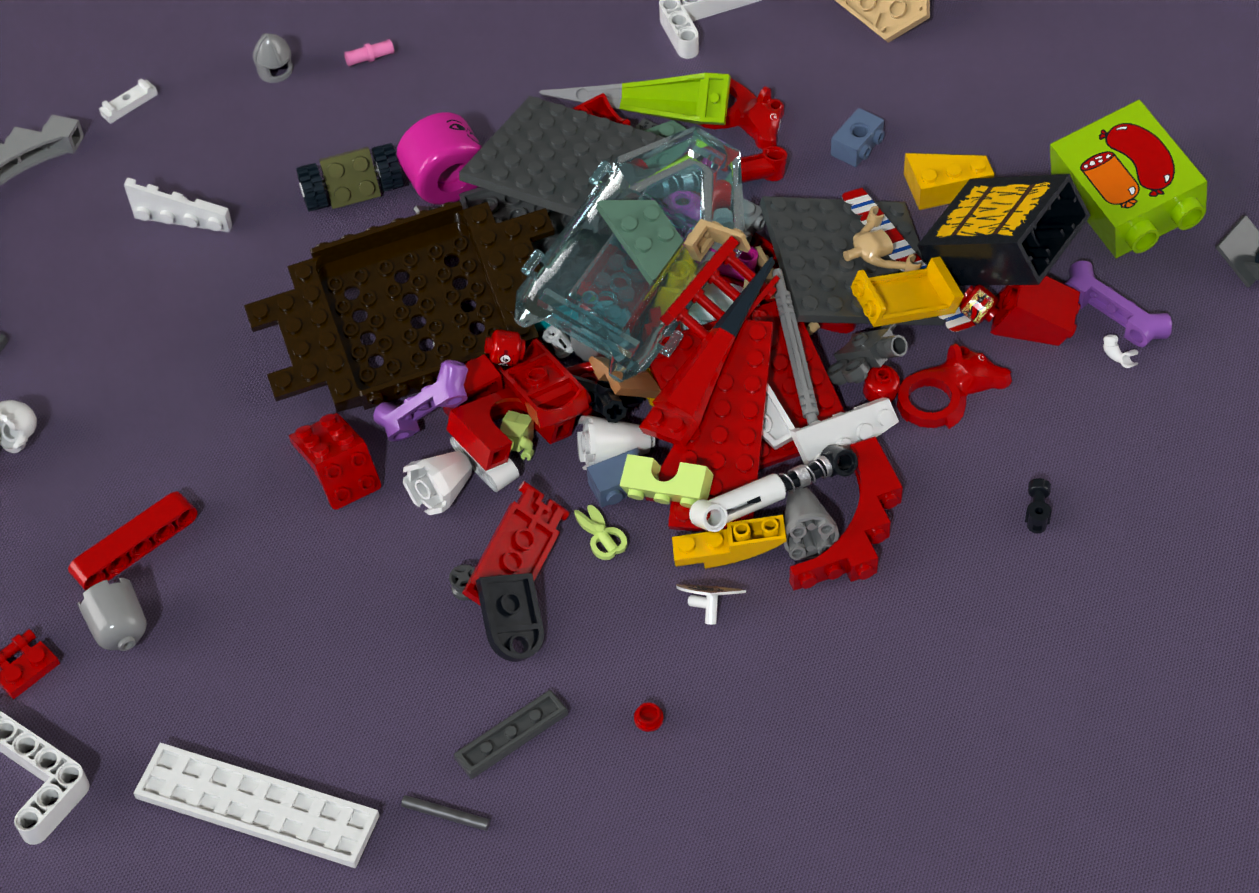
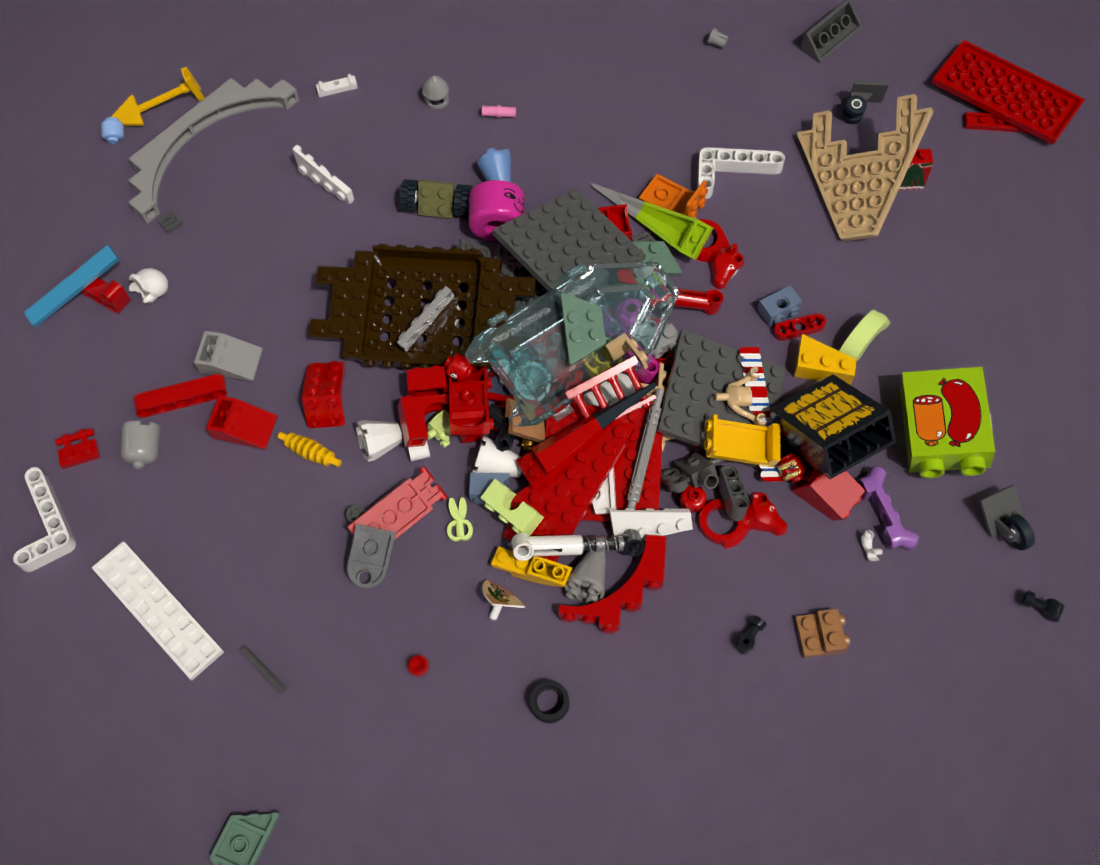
camera: 25 degrees right, 10 degrees up
medium lavender plate [373,360,468,441] -> none
dark grey tile [454,690,568,780] -> none
none -> light grey slope [194,331,263,381]
none -> red slope [206,395,278,450]
none -> yellow piece [277,432,342,467]
none -> light grey plate [397,286,454,352]
none -> medium blue cone [476,148,511,182]
none -> pearl gold plate [520,438,537,452]
none -> black tyre [529,680,569,724]
none -> orange bracket [639,174,708,218]
none -> dark grey beam [718,465,750,521]
none -> red beam [773,313,826,341]
none -> medium nougat plate [795,609,850,658]
none -> yellowish green arch [839,309,891,361]

